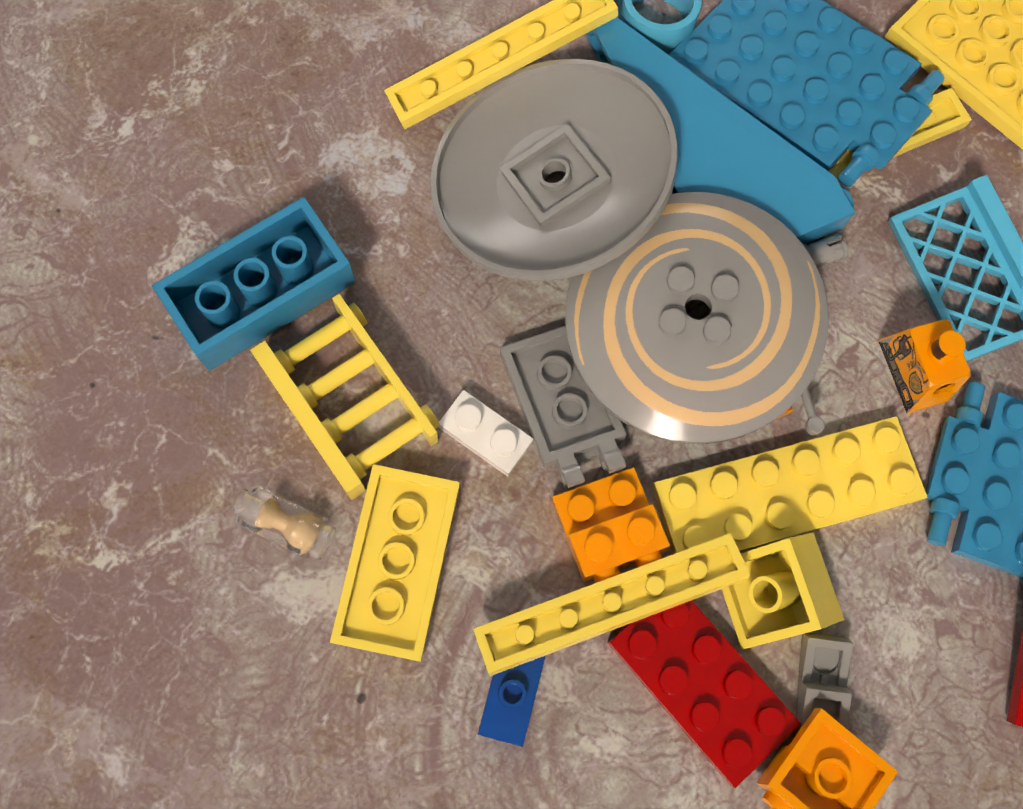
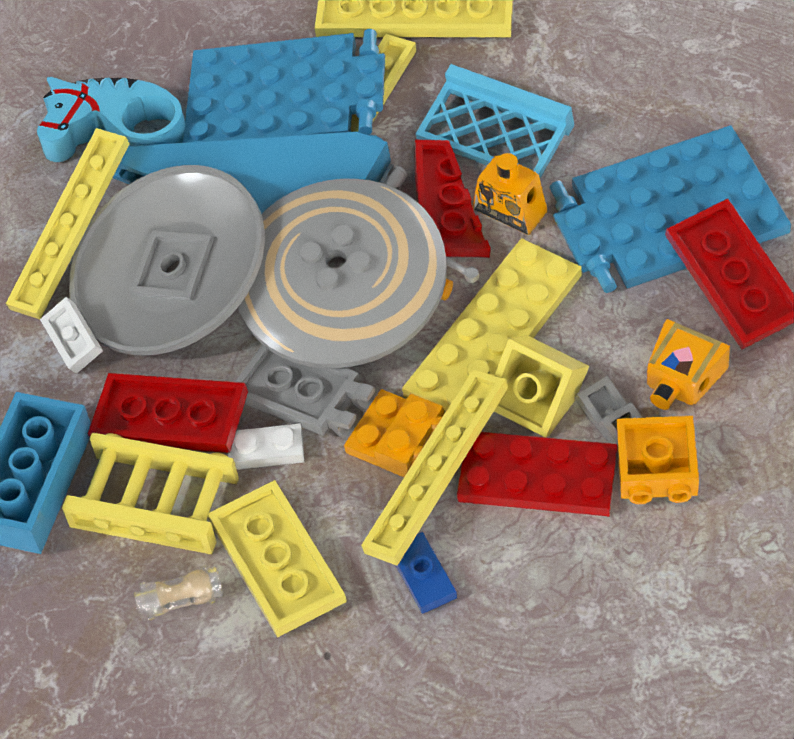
camera: 25 degrees left, 20 degrees down
none -> white plate [40,297,103,374]
none -> red plate [87,373,248,453]
none -> red wing [414,139,491,258]
none -> light orange torso [647,319,730,410]

